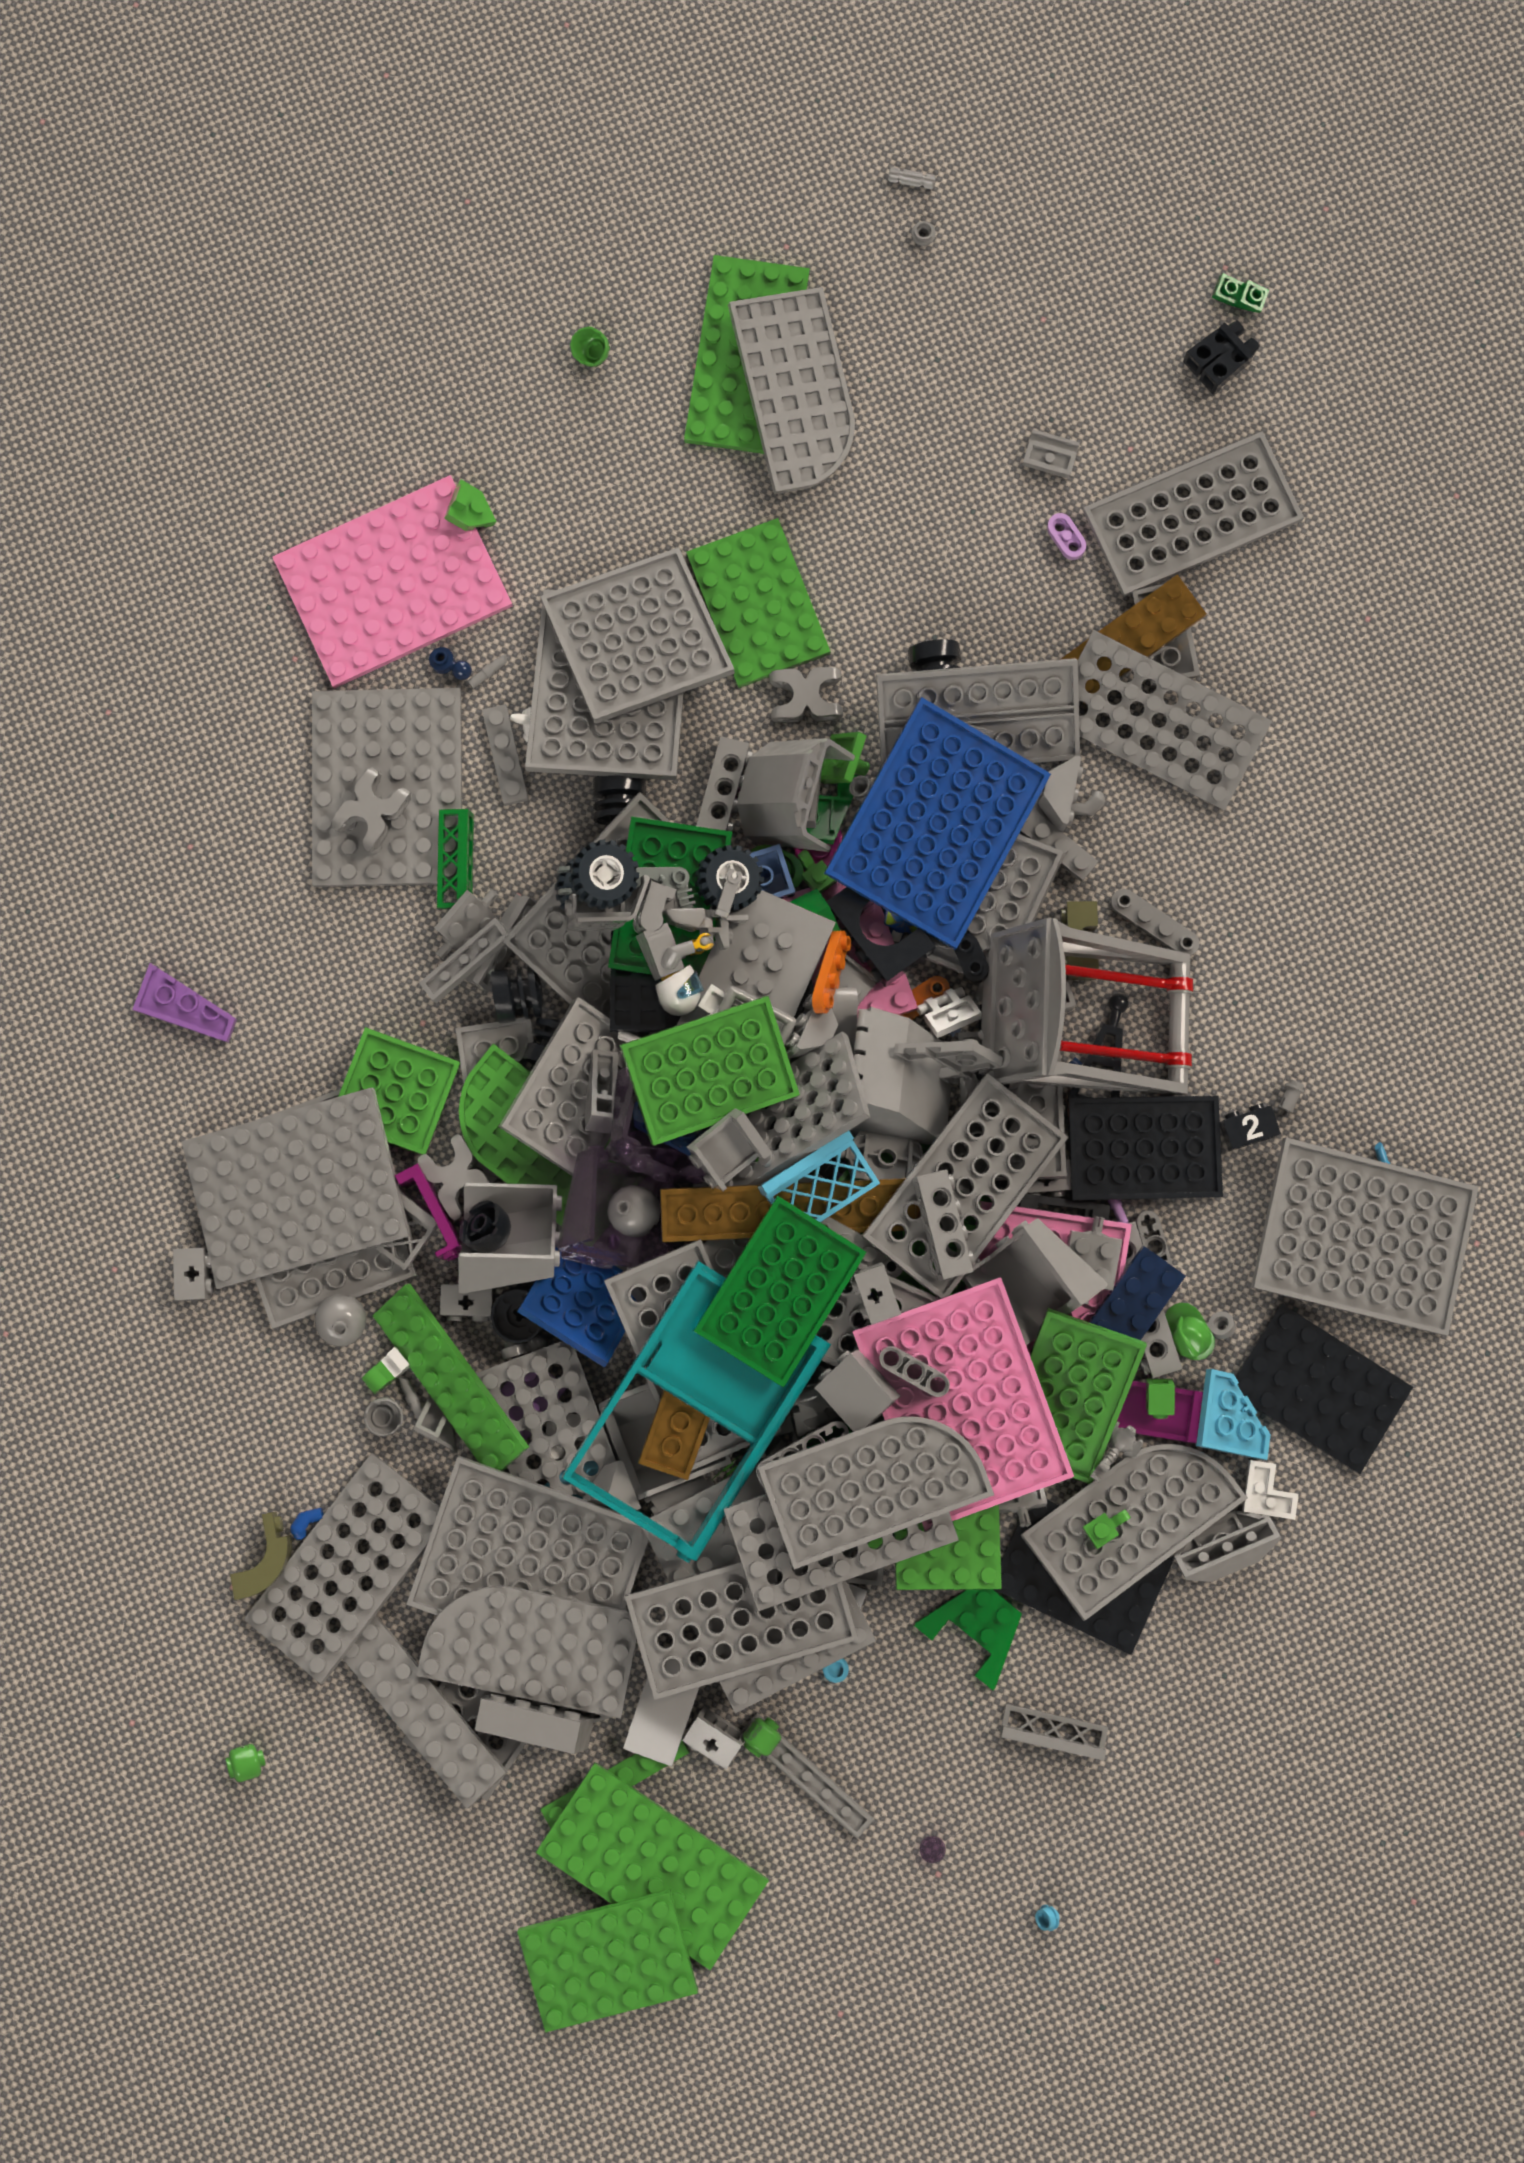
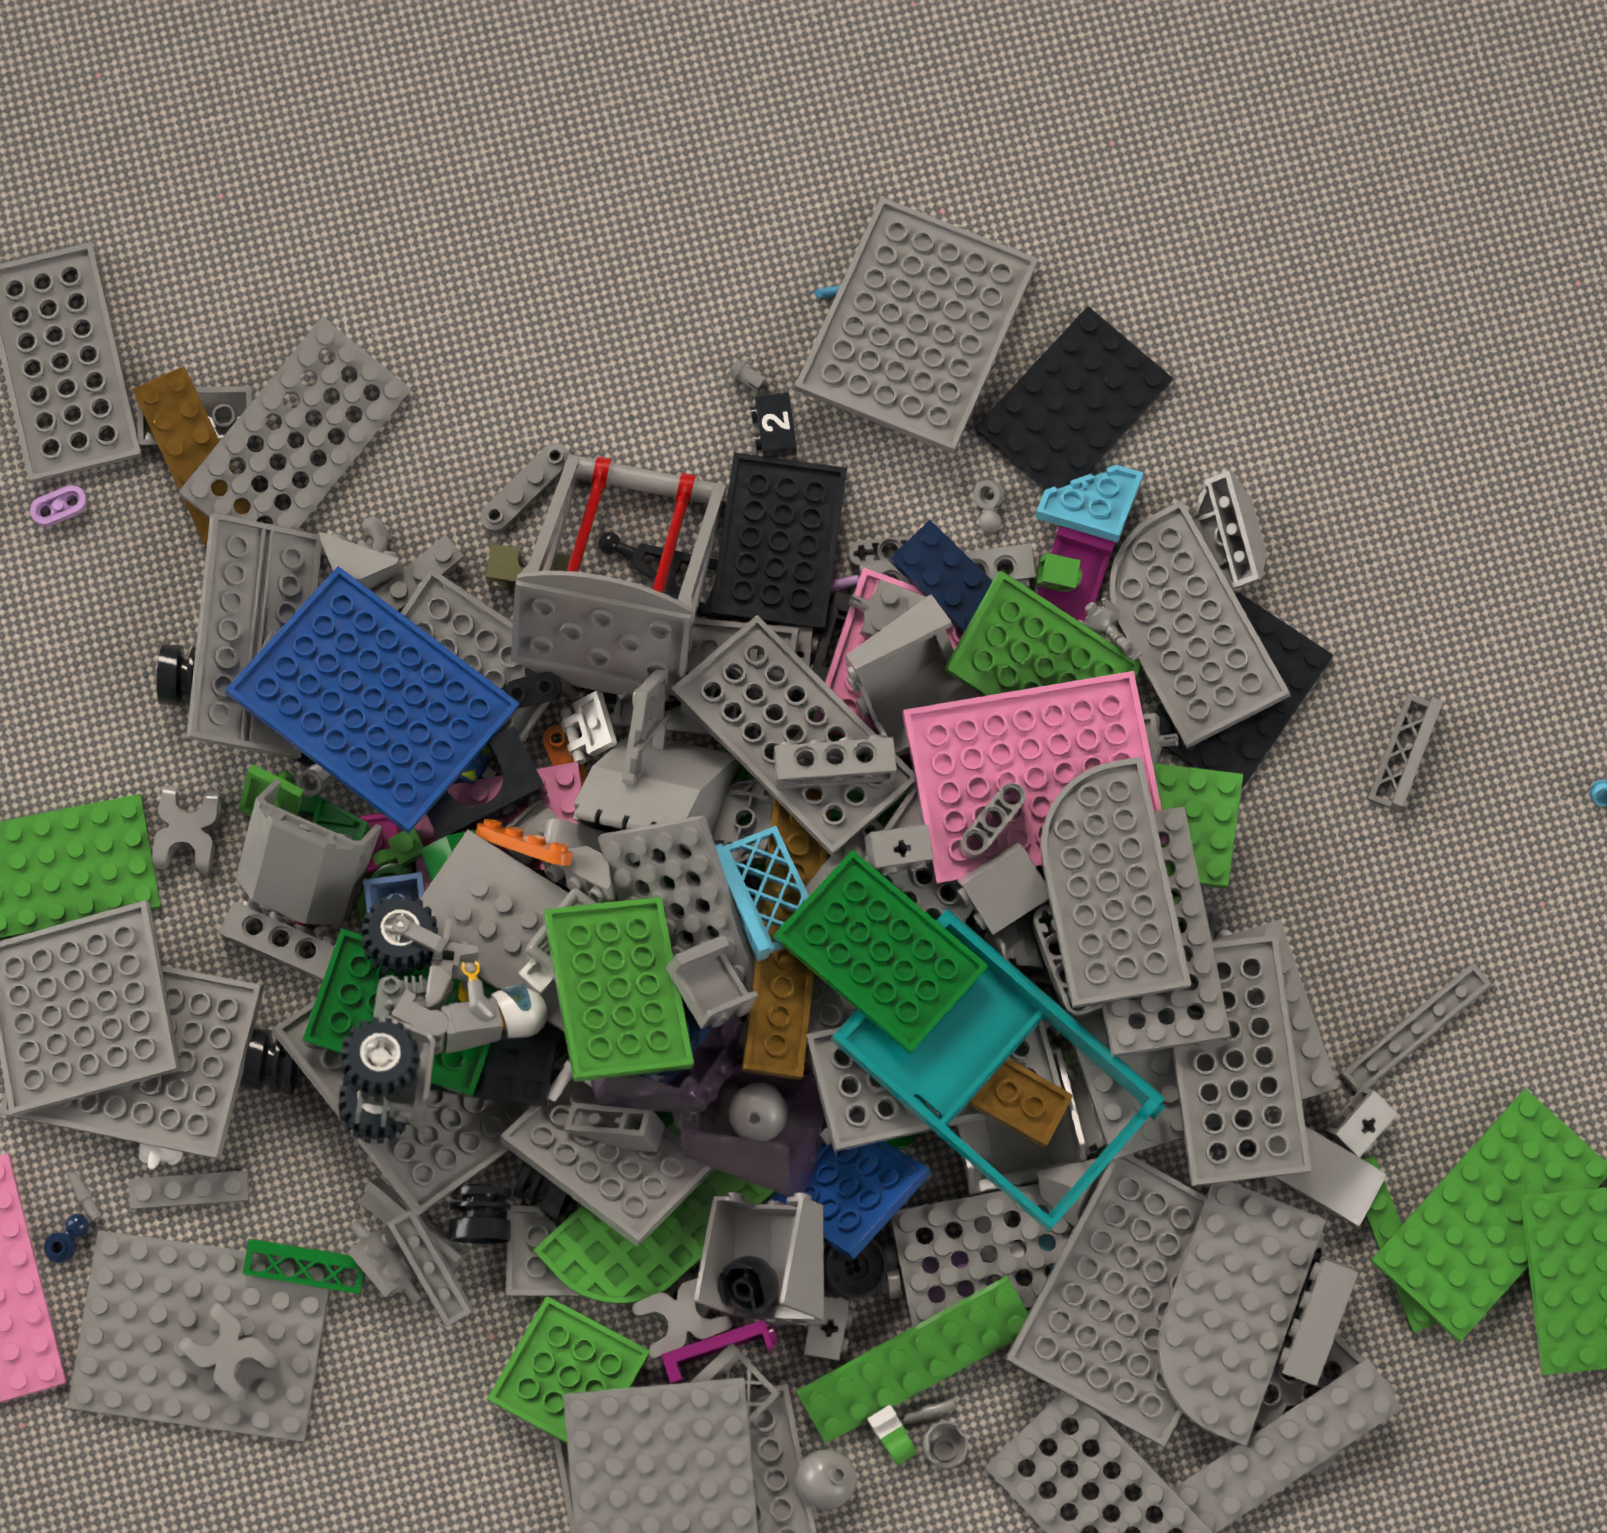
camera: 85 degrees left, 5 degrees down
light grey slope [412,1396,458,1453] -> none
bright green head [743,1716,782,1758] -> none
medium azure tile [823,1658,849,1683] -> none
green wing [914,1589,1022,1690] -> none
clear purple plate [919,1836,946,1863] -> none
bright green plate [1082,1509,1131,1550] -> none
bright green piece [1165,1302,1215,1360] -> none
white plate [1242,1460,1298,1520] -> none

